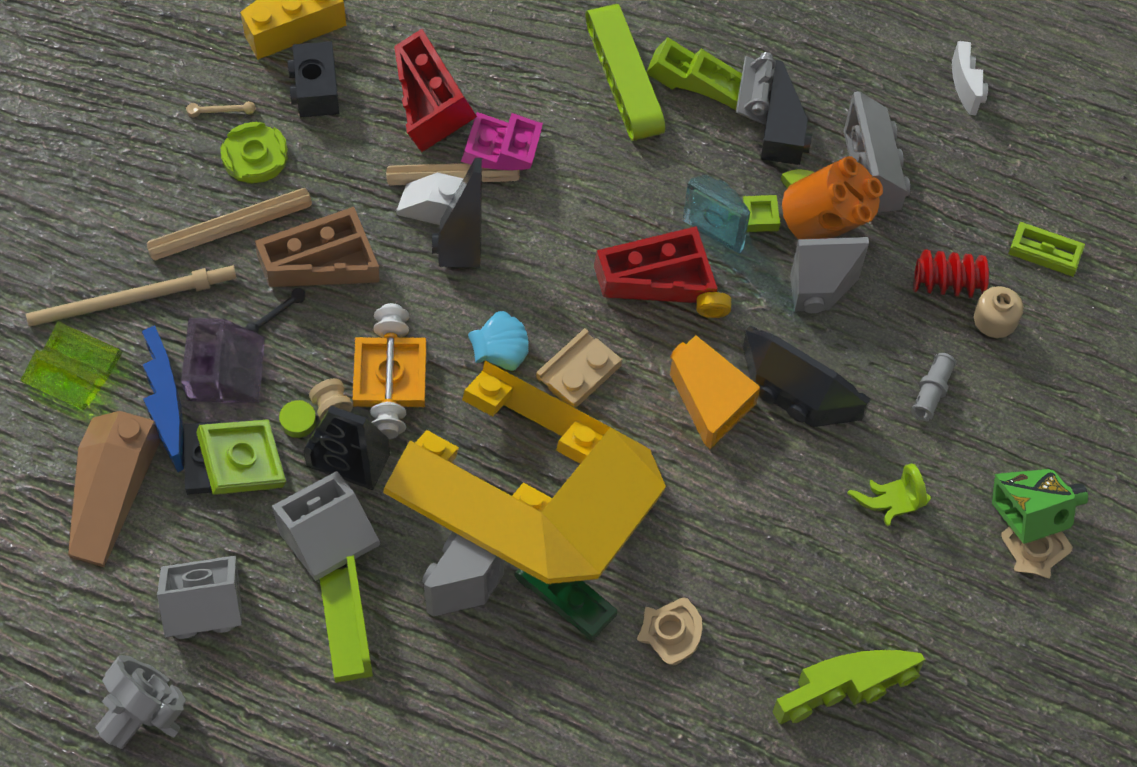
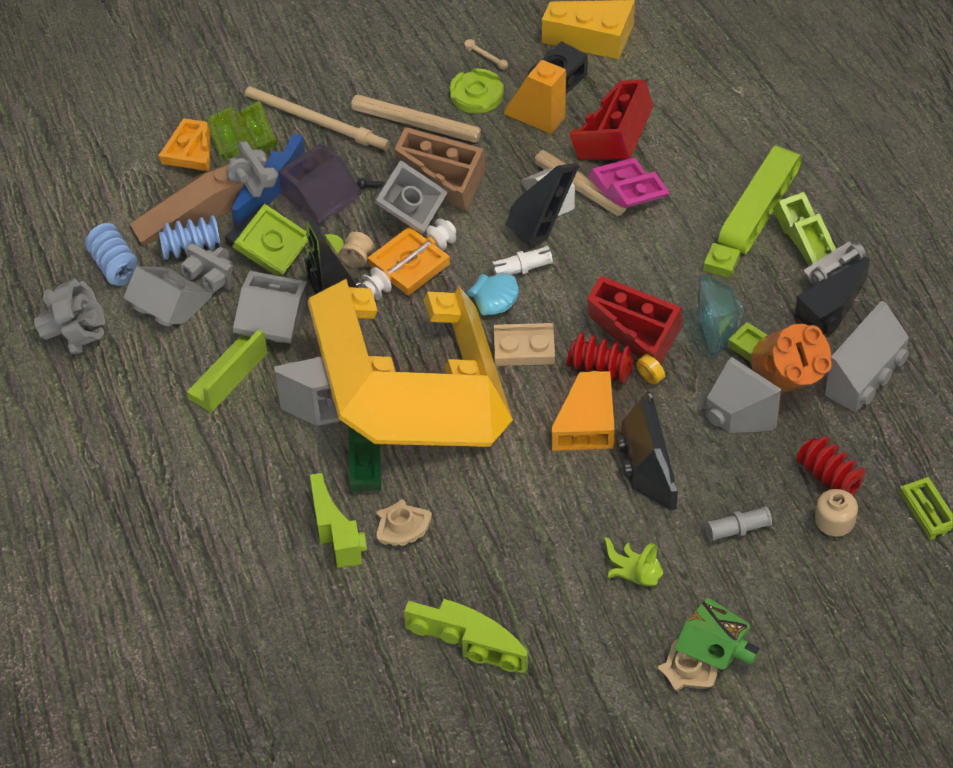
camera: 50 degrees right, 10 degrees down
none -> light blue piece [85,223,139,286]
none -> light orange wing [159,118,210,171]
none -> light blue piece [159,215,221,260]
none -> light grey hips [180,243,234,293]
none -> light grey hips [226,142,278,197]
none -> lime slope [310,473,367,568]
none -> light grey slope [374,160,448,234]
none -> white pin [492,246,553,275]
none -> light orange slope [504,60,566,134]
none -> red piece [566,332,634,384]
none -> lime plate [703,243,741,278]

